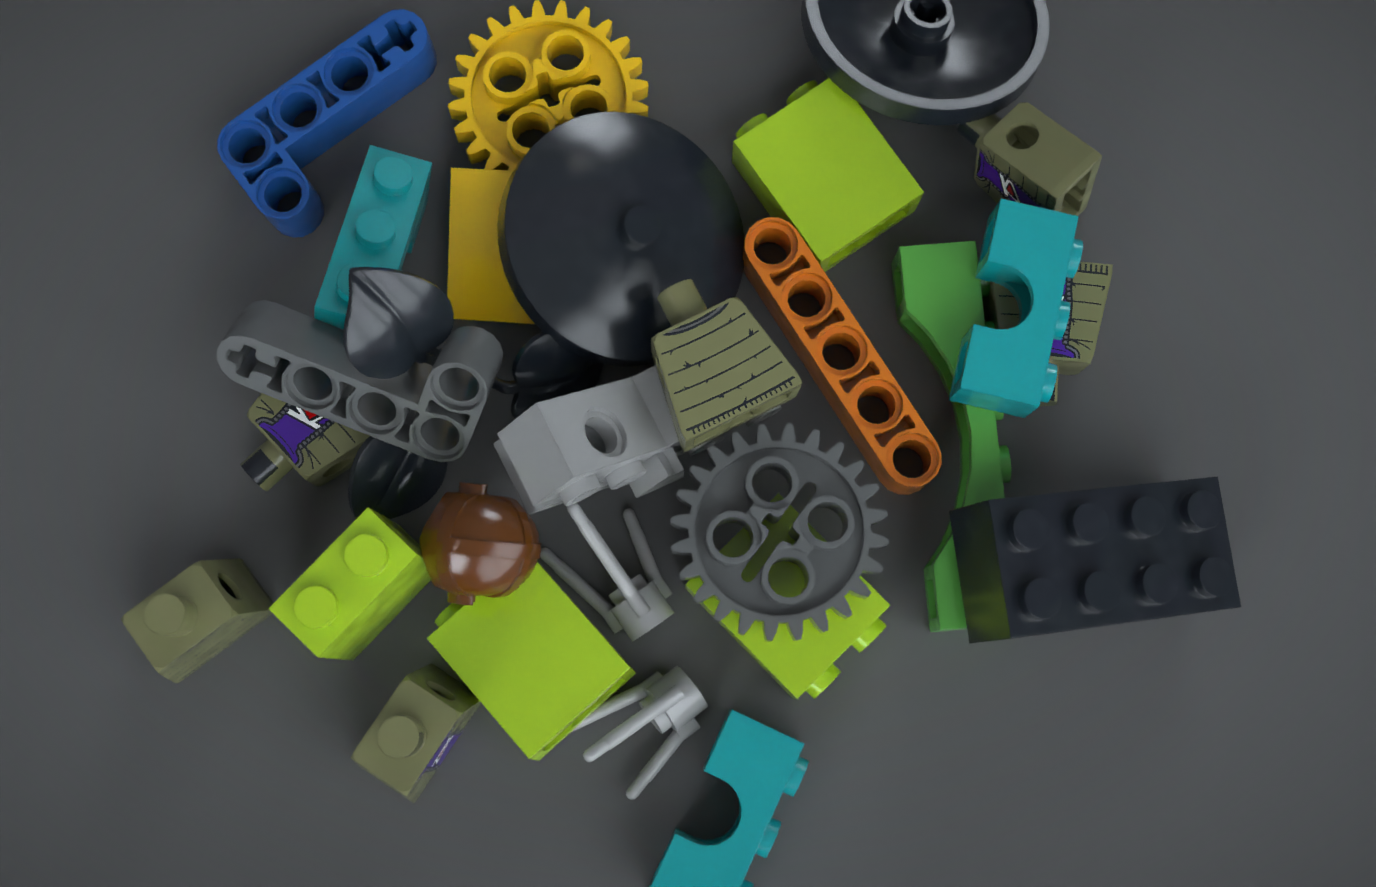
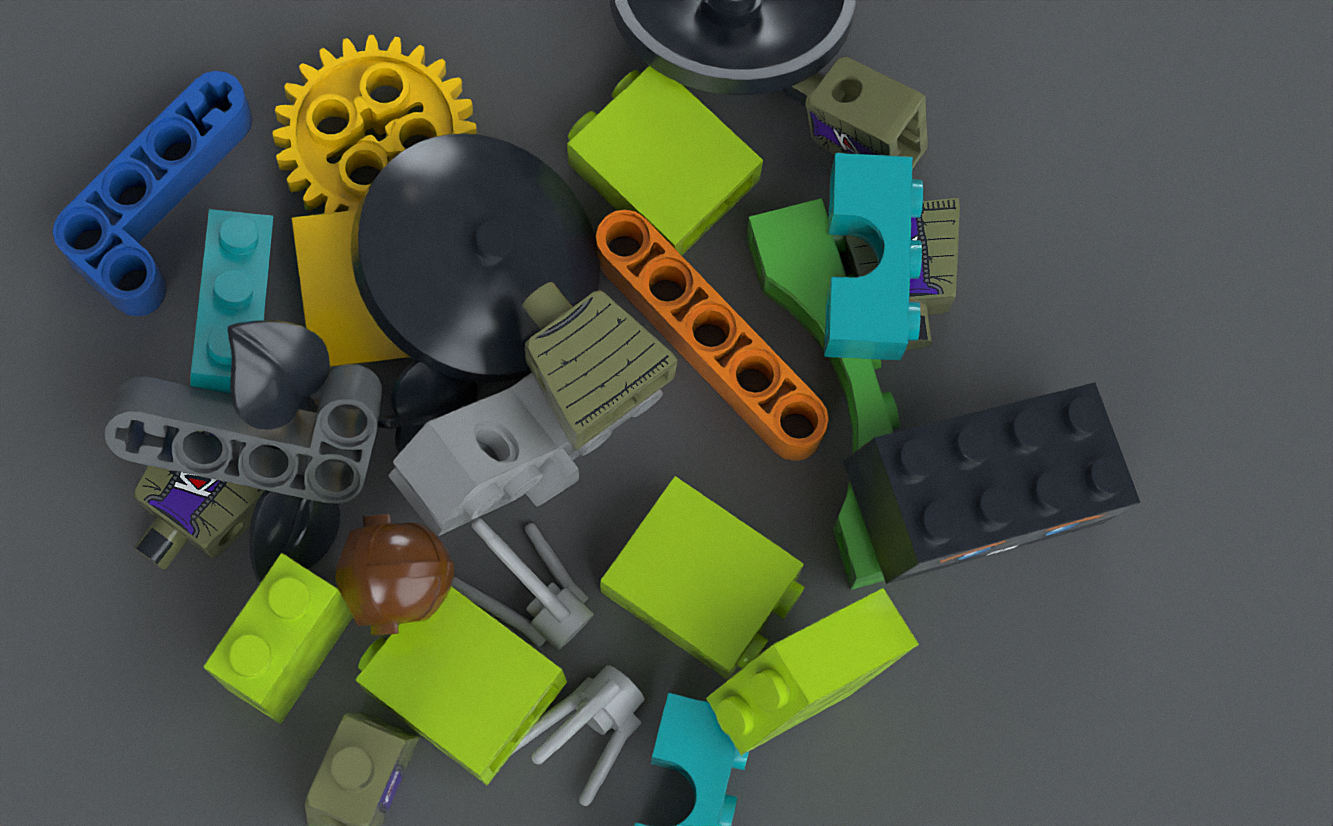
camera: 15 degrees left, 5 degrees down
olive torso [121,558,273,683] -> none
dark grey gear [670,423,889,642] -> none
none -> lime brick [706,588,919,755]

